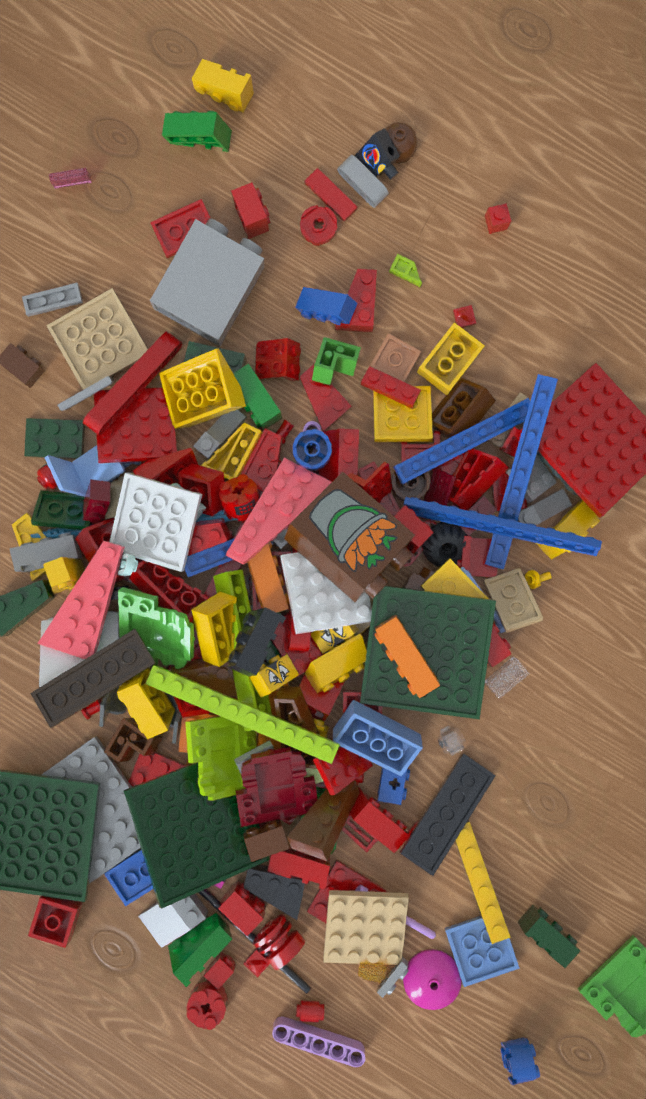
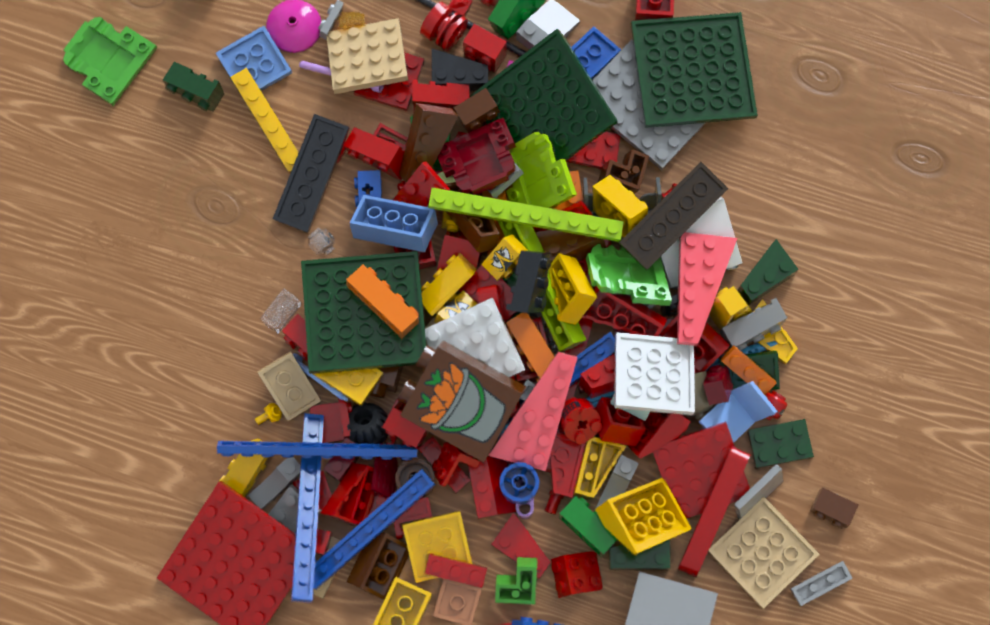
camera: 165 degrees right, 10 degrees down
light aqua plate [117,554,138,576] -> none
none -> orange plate [721,345,777,395]

